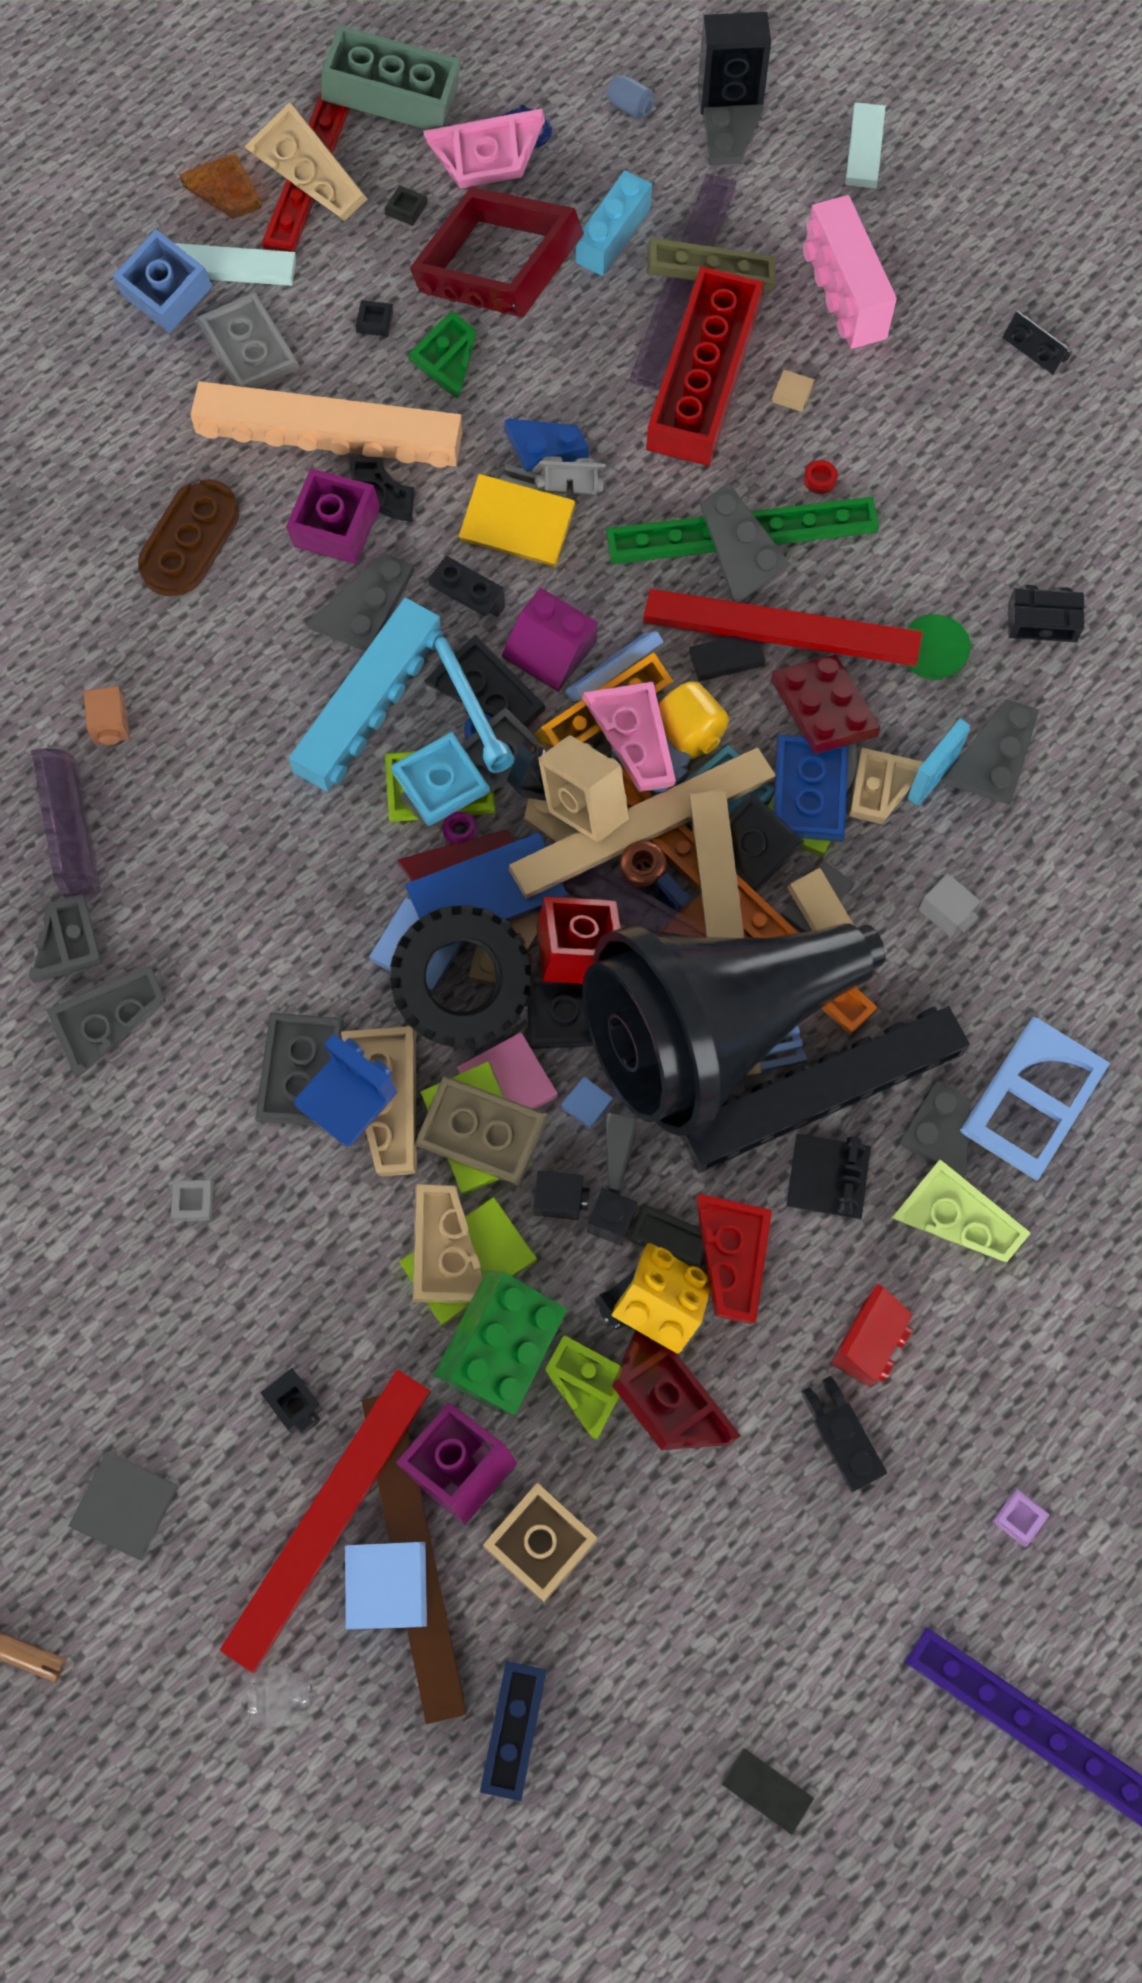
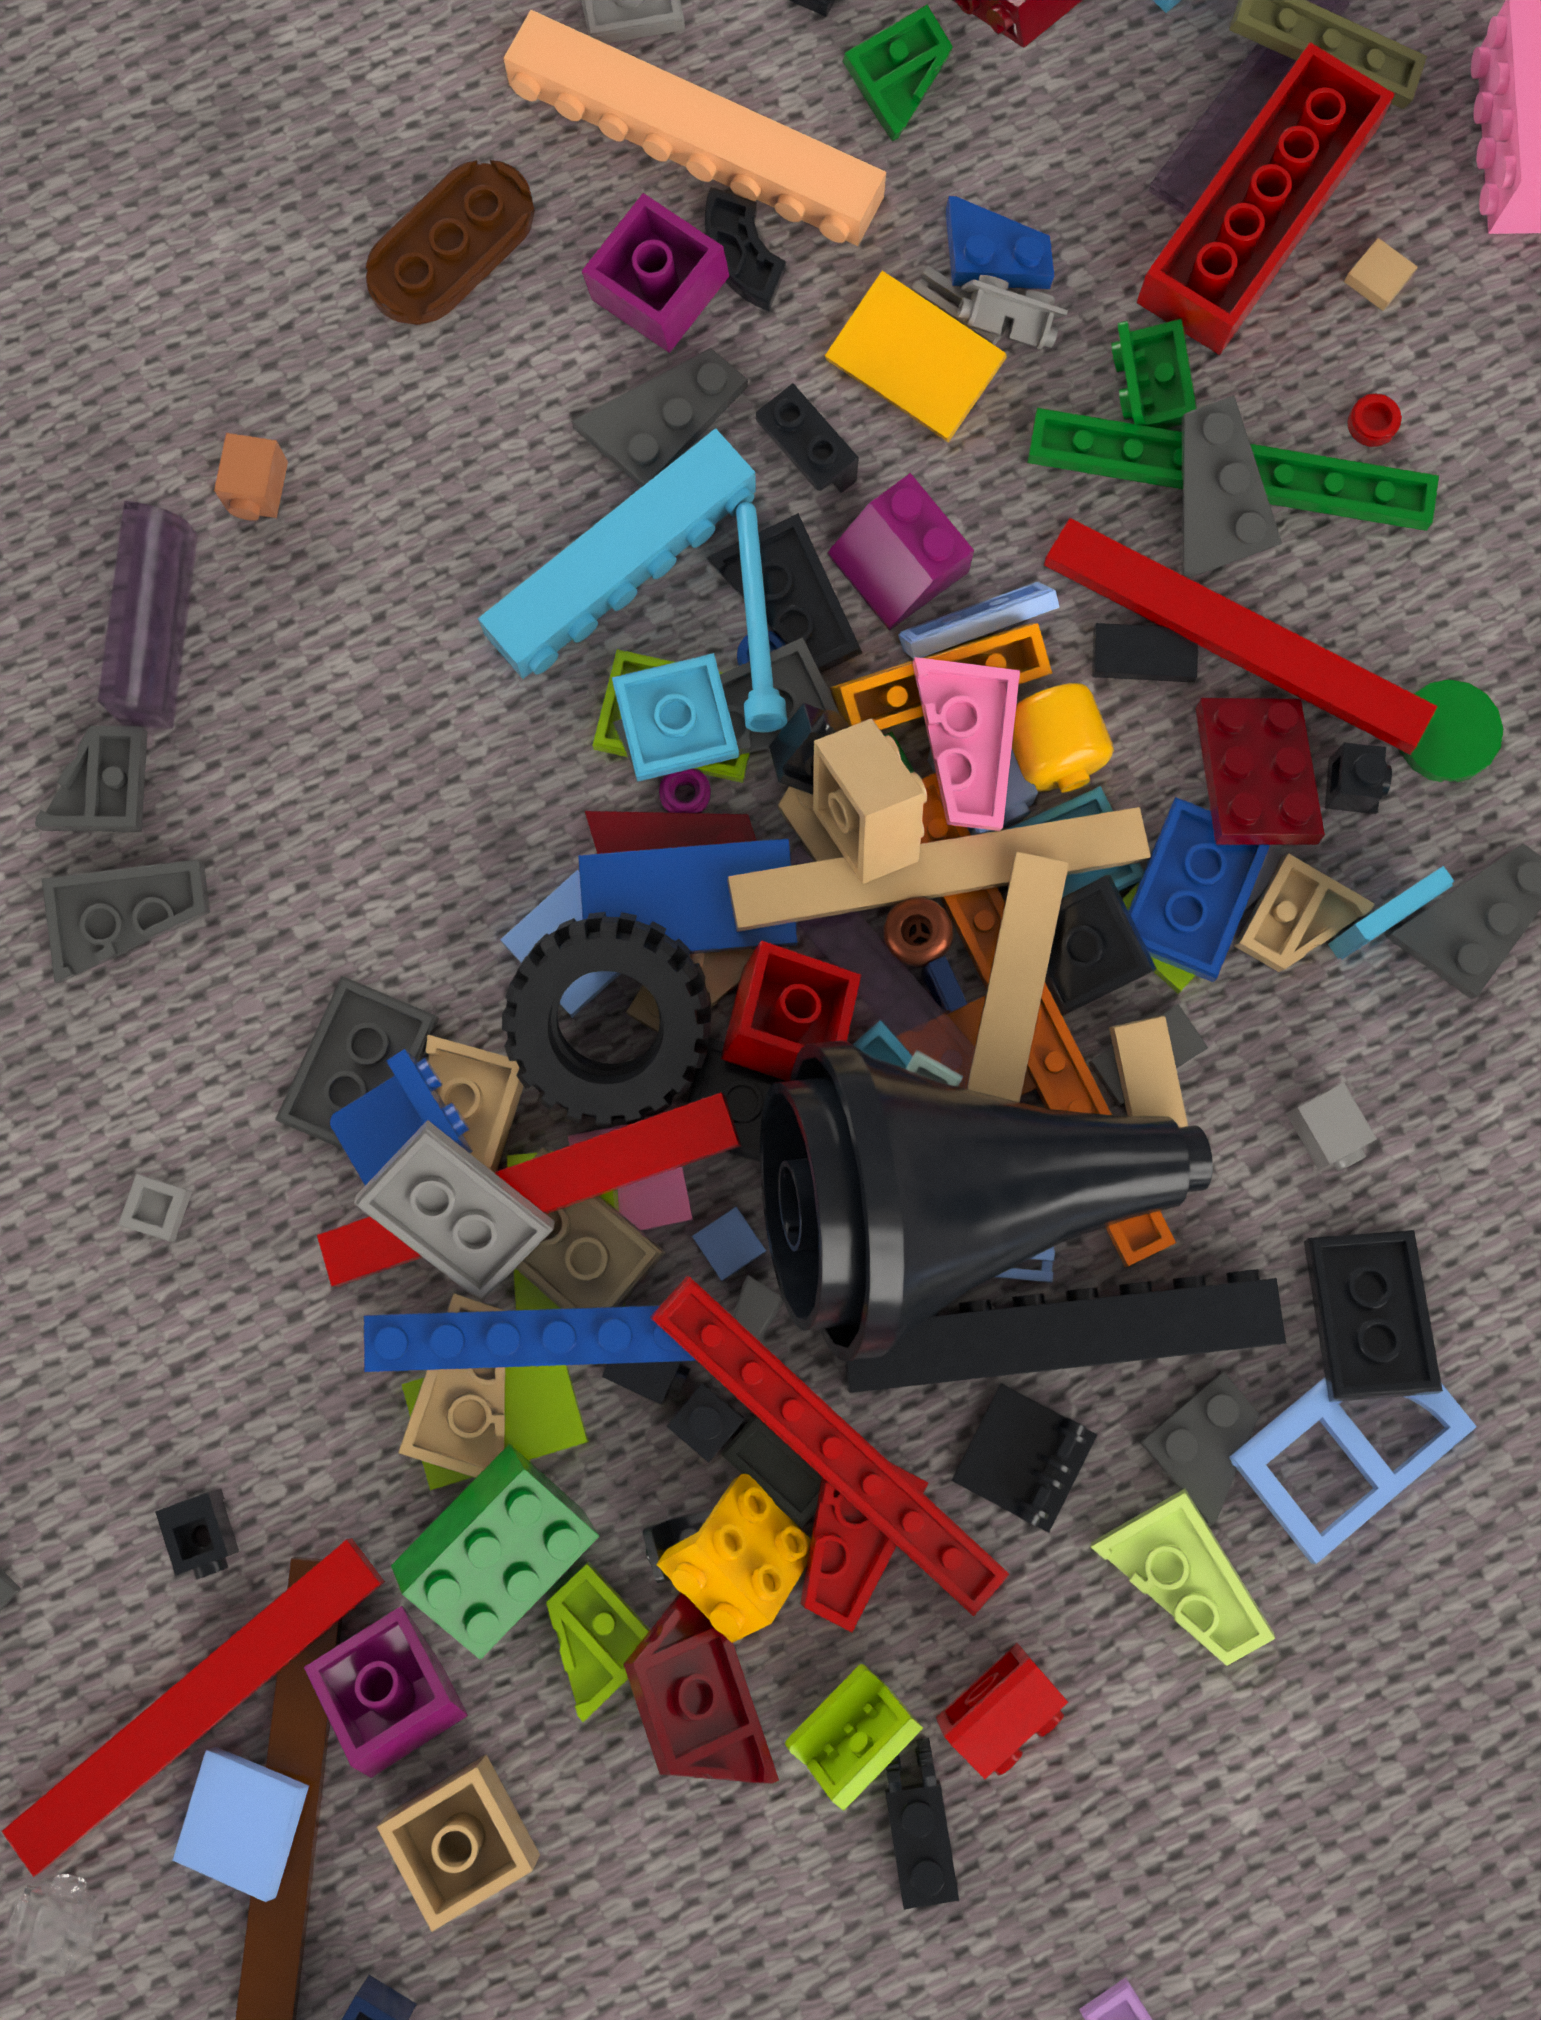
camera: 20 degrees right, 10 degrees up
none -> red tile [317,1092,741,1287]
none -> light grey tile [354,1120,554,1302]
none -> blue plate [364,1305,696,1372]
none -> red tile [650,1276,1009,1616]
none -> lime bracket [785,1664,923,1811]
none -> green bracket [1111,319,1197,429]
none -> black tile [1304,1230,1443,1402]
none -> black brick [1325,742,1392,814]

